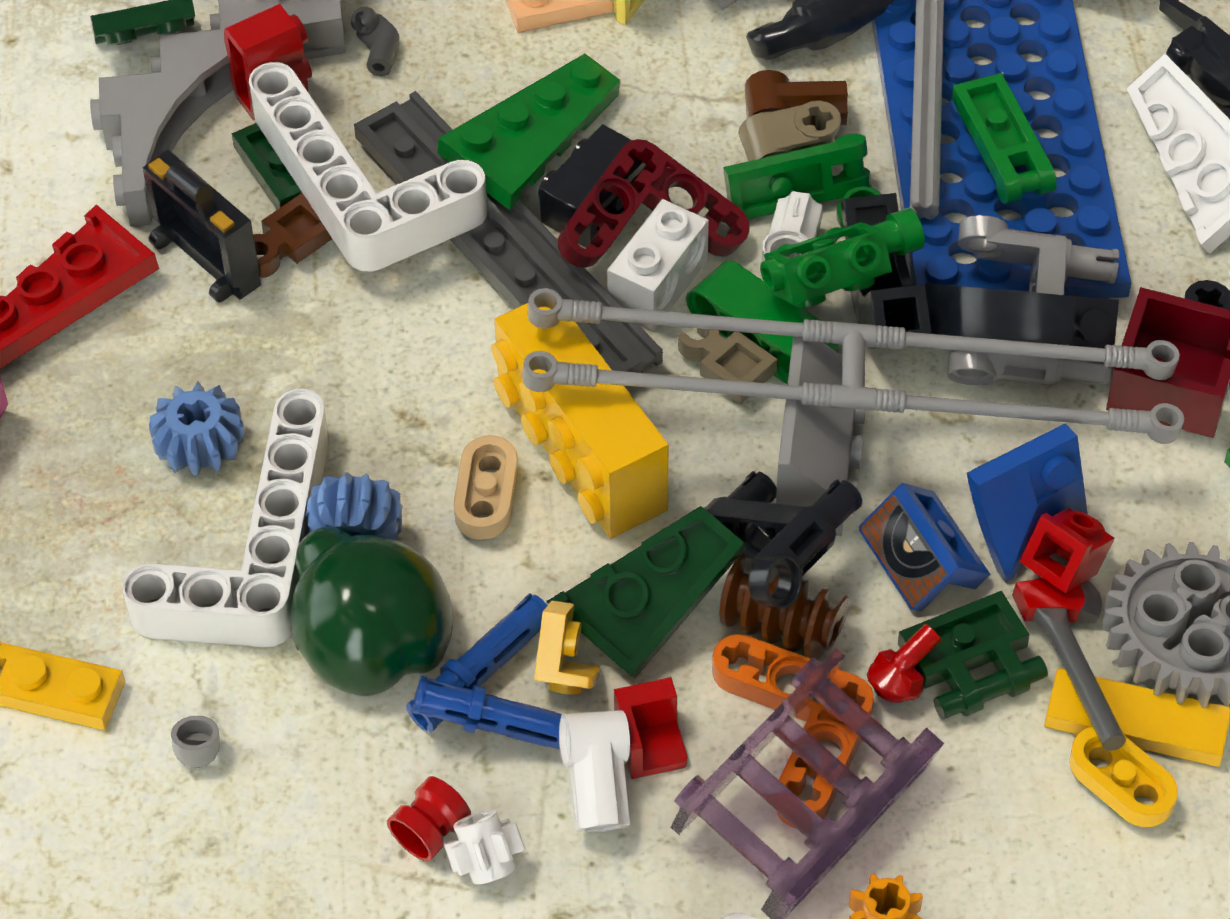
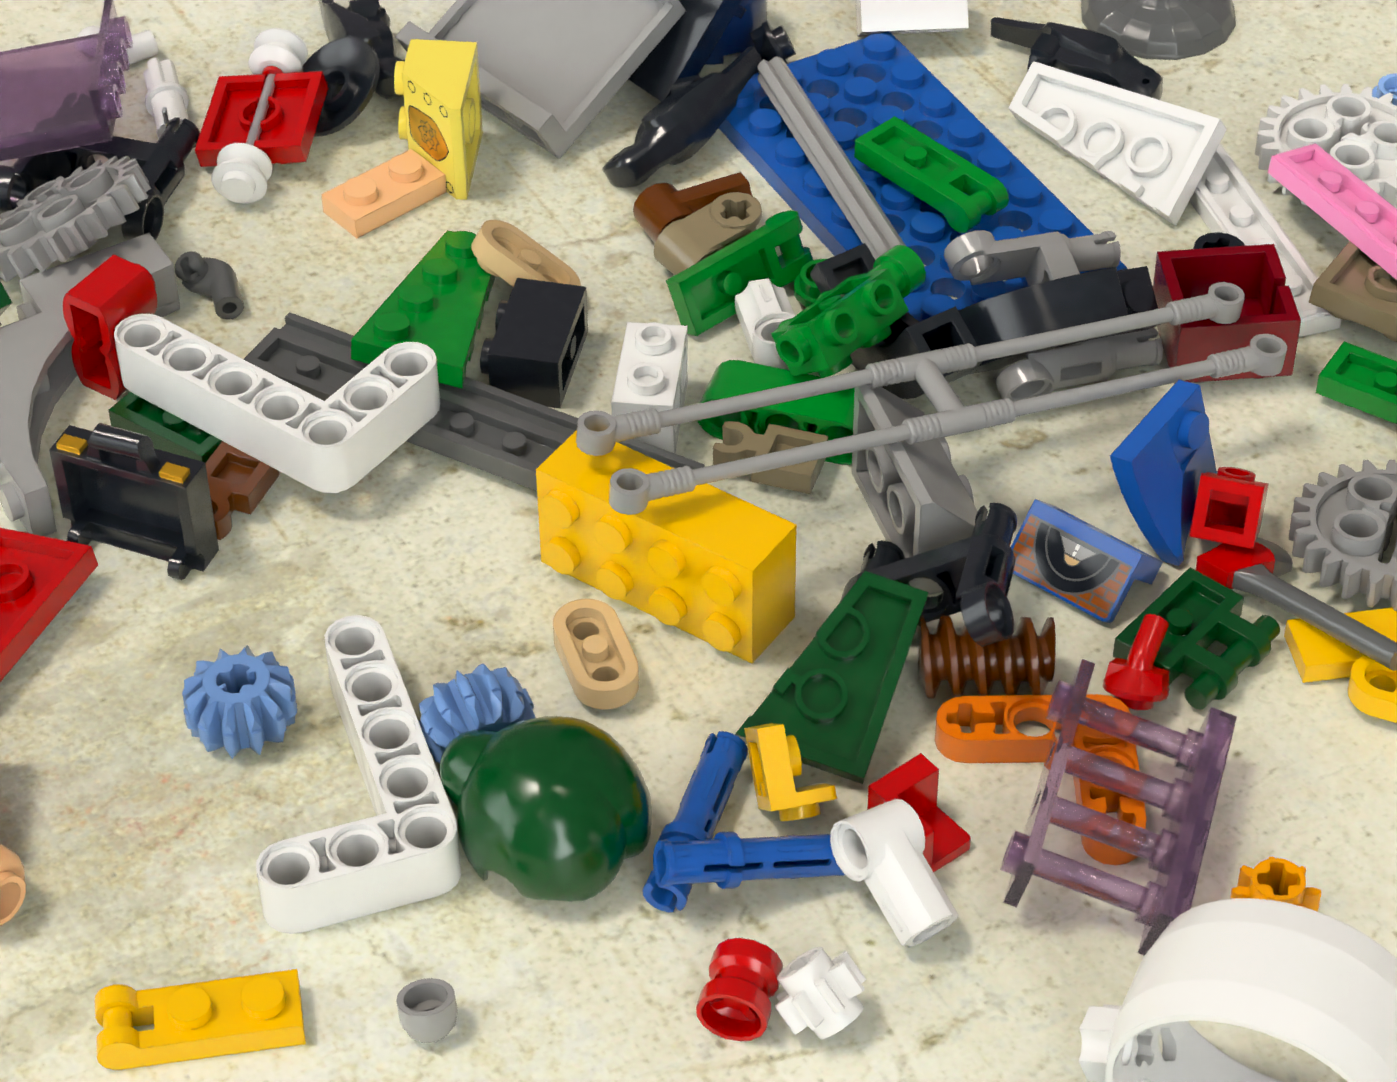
camera: 25 degrees left, 10 degrees down
dark red beam [558,139,750,268] -> none
none -> tan plate [471,220,581,287]

